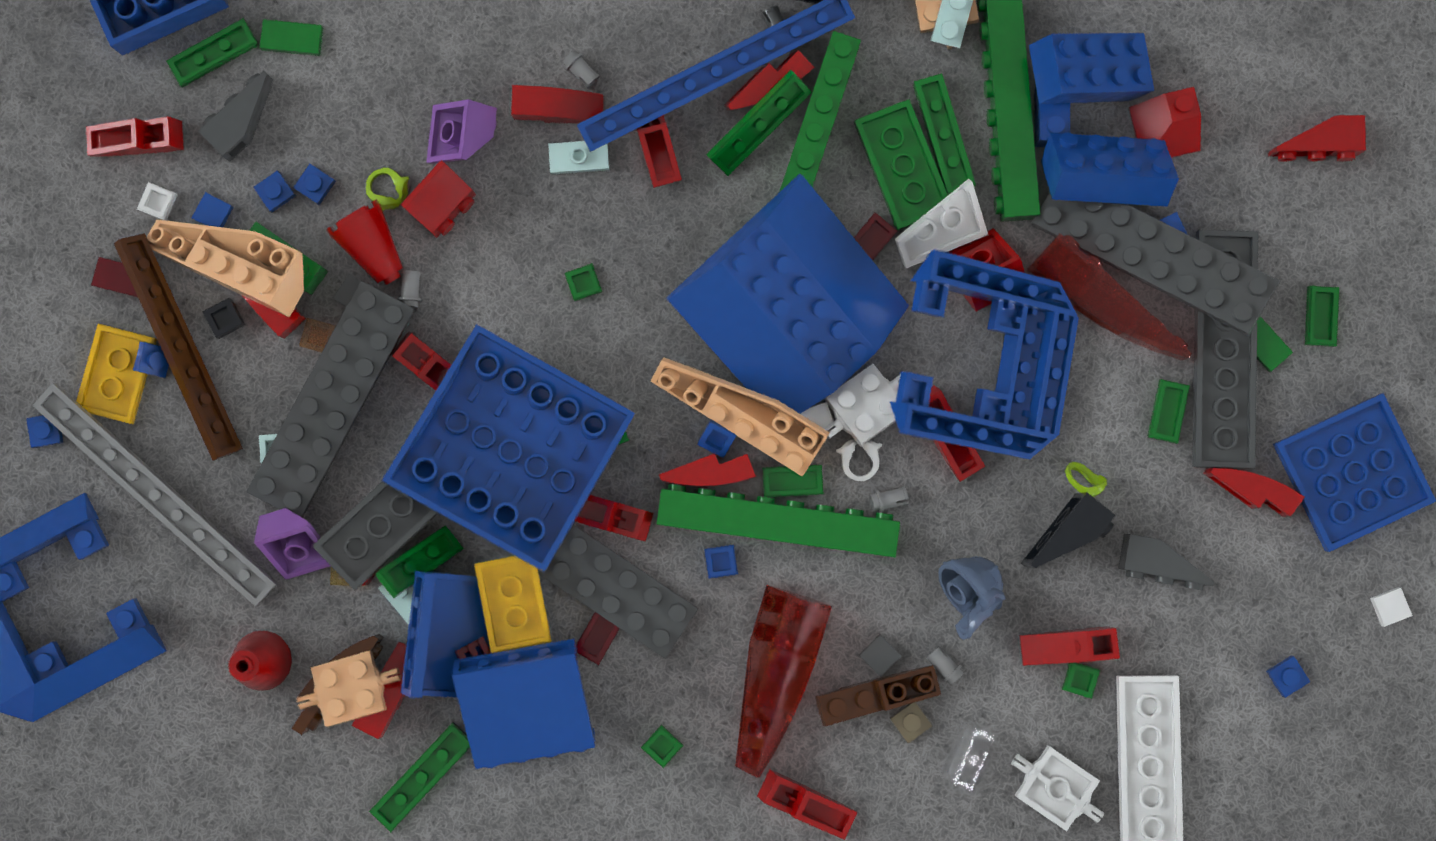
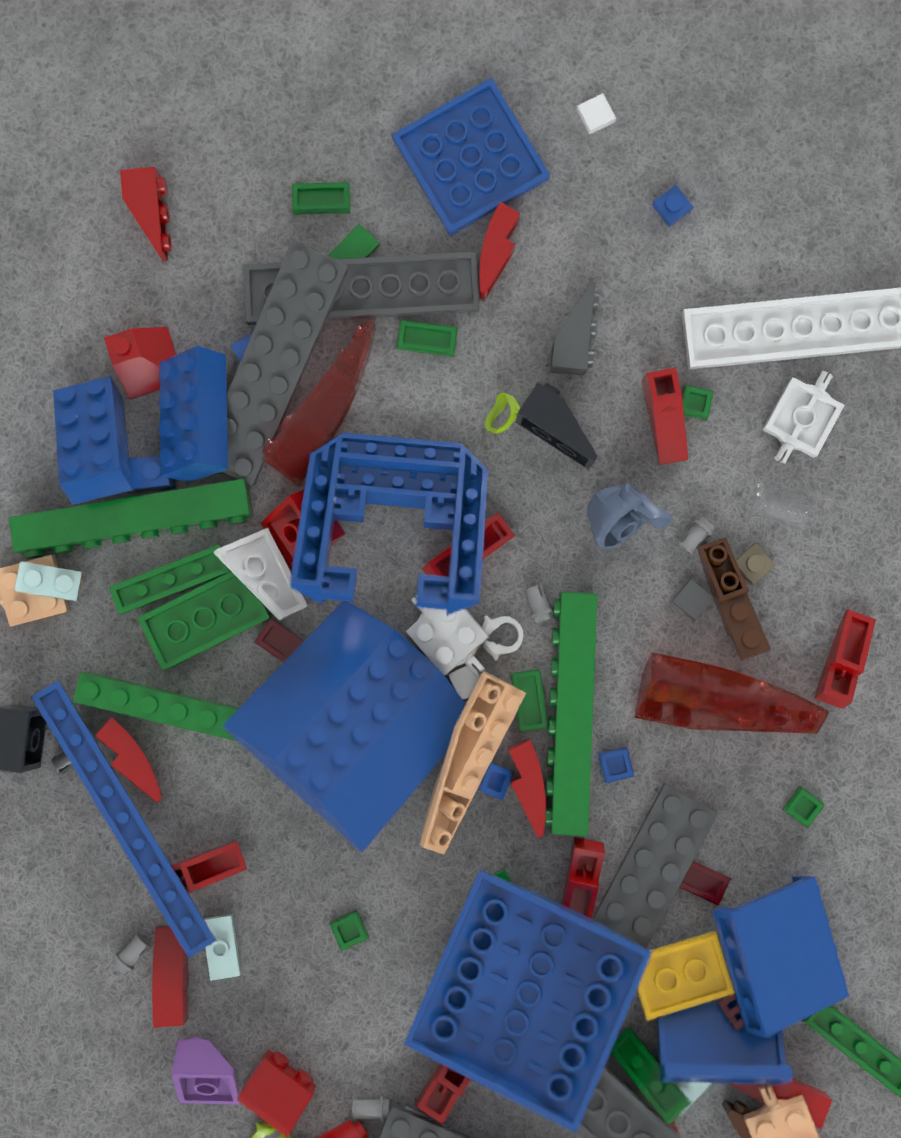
camera: 90 degrees left, 0 degrees up
green tile [706,70,812,176] -> none

